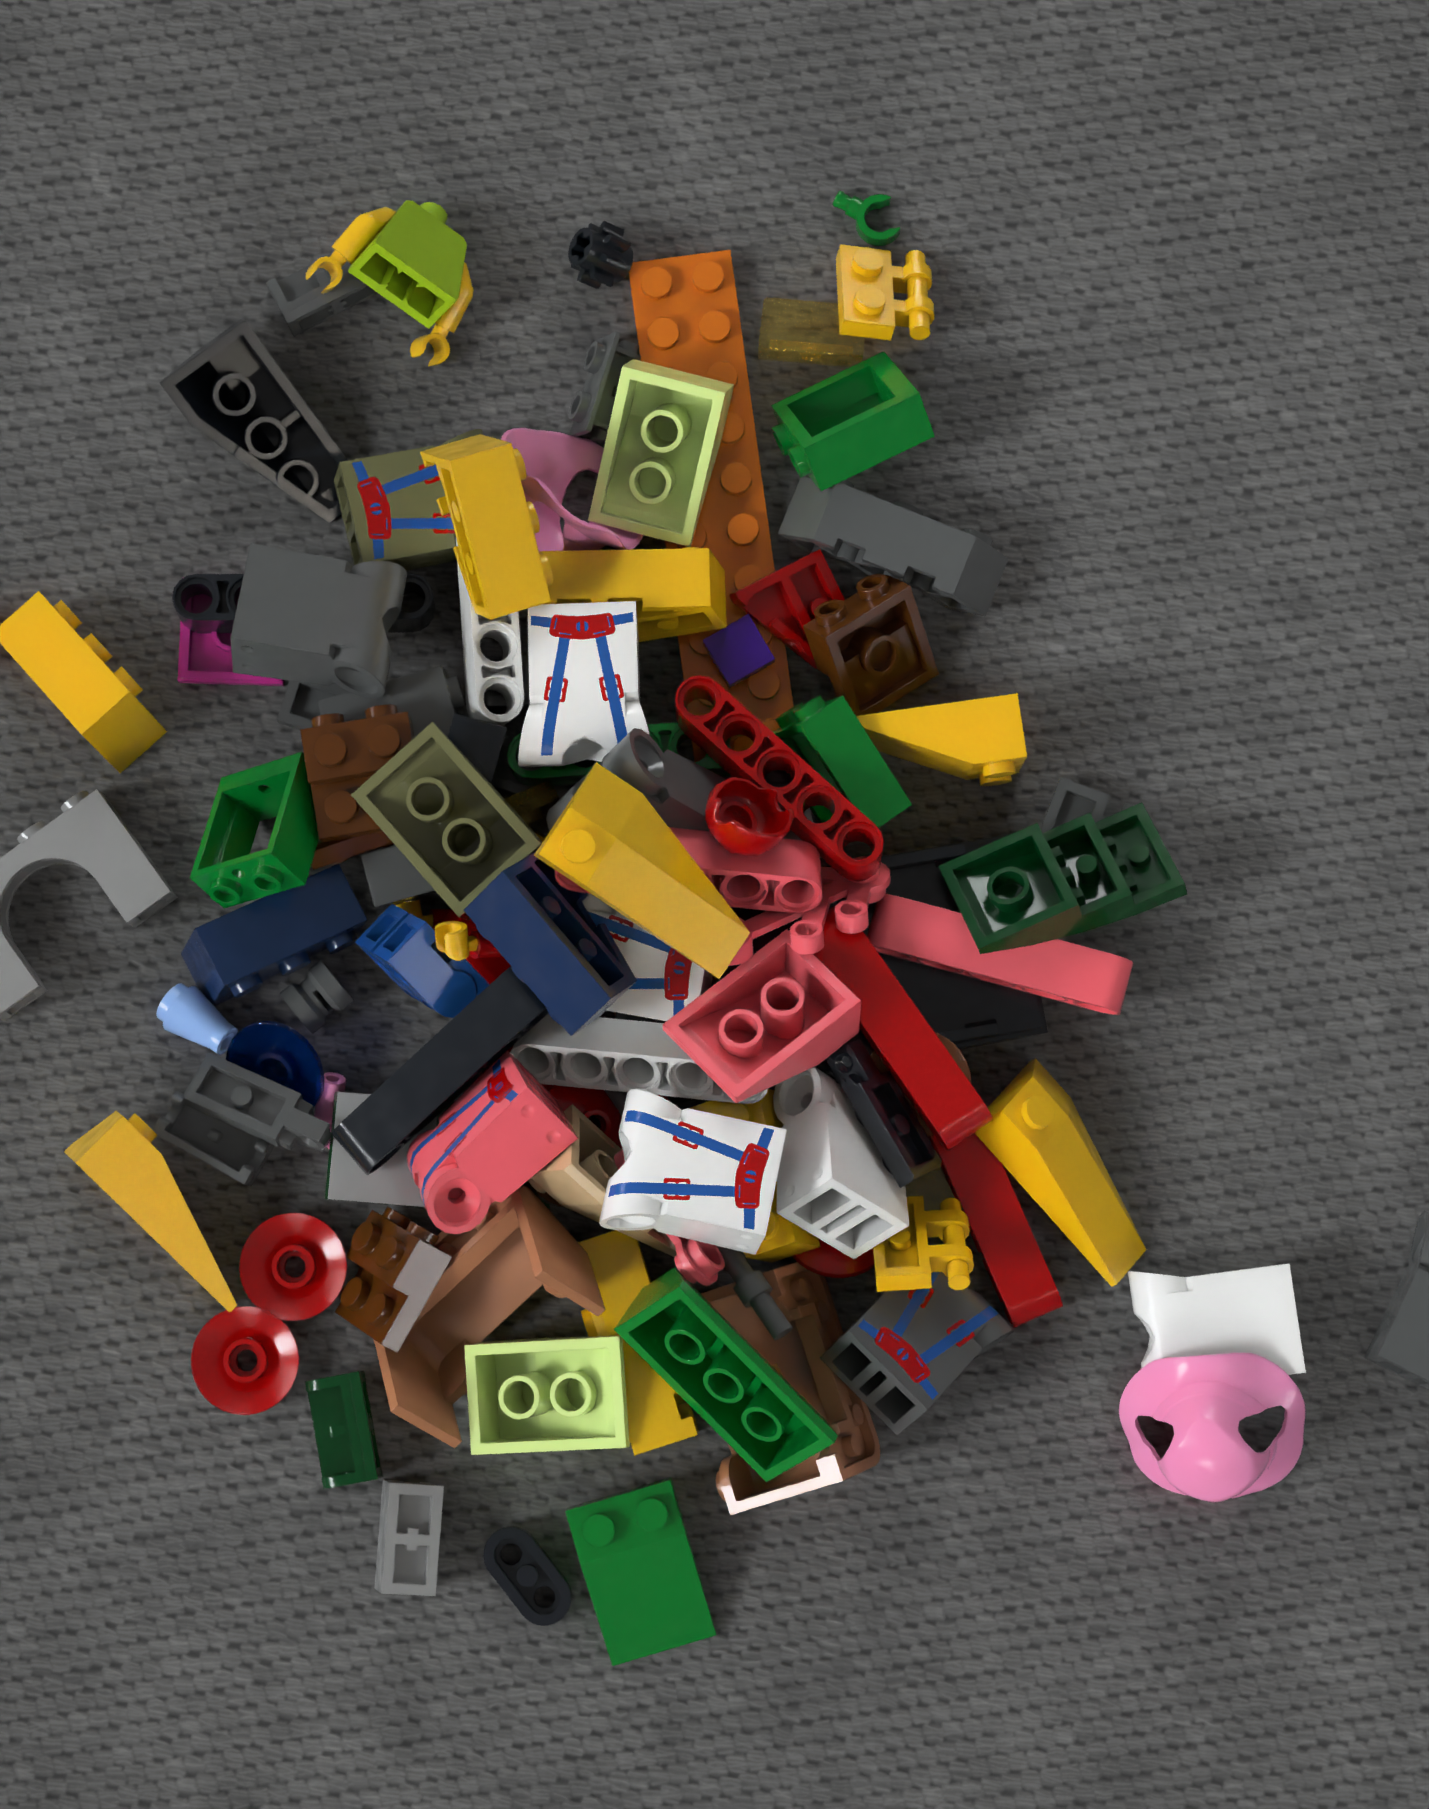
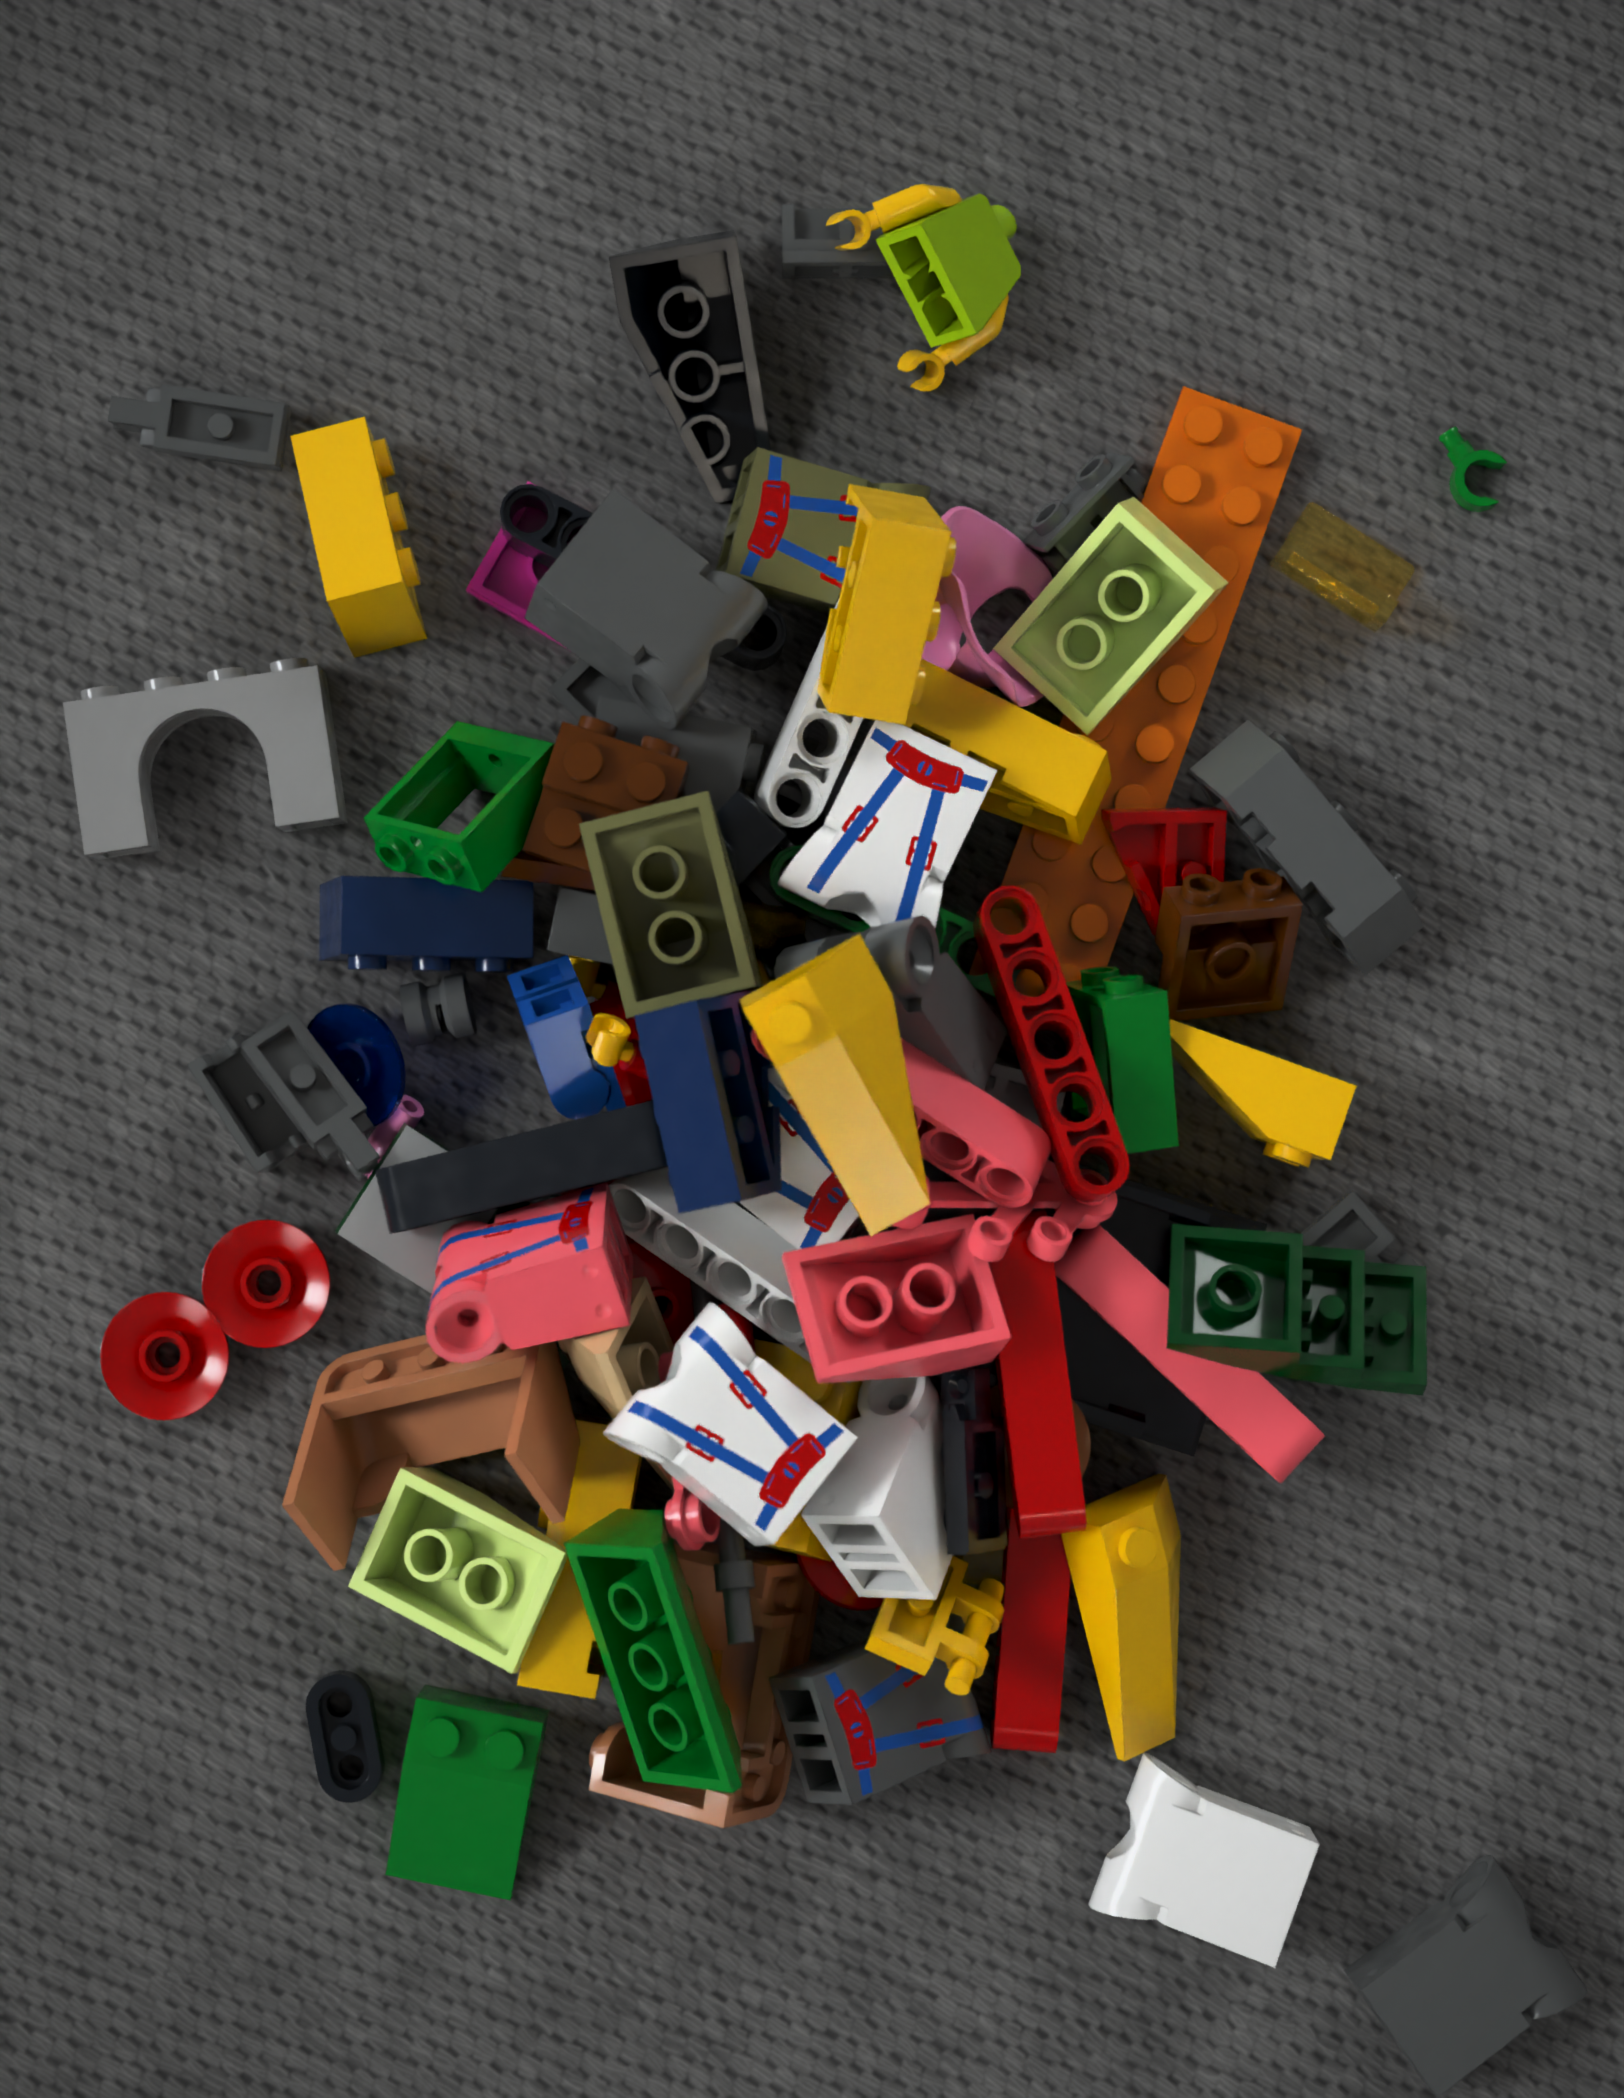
camera: 25 degrees right, 5 degrees up
yellow wedge [64,1111,237,1313] -> none
light blue cone [156,983,238,1055] -> none
dark green hinge [305,1370,383,1489] -> none
reddish brown plate [335,1206,452,1353] -> none
light grey hinge [374,1479,444,1596] -> none
black gear [568,221,633,289] -> none
dark purple tile [703,614,775,689] -> none
red hair [705,777,794,856] -> none
green window [771,351,935,491] -> none
yellow plate [836,244,935,341] -> none
bright pink piece [1119,1353,1306,1502] -> none

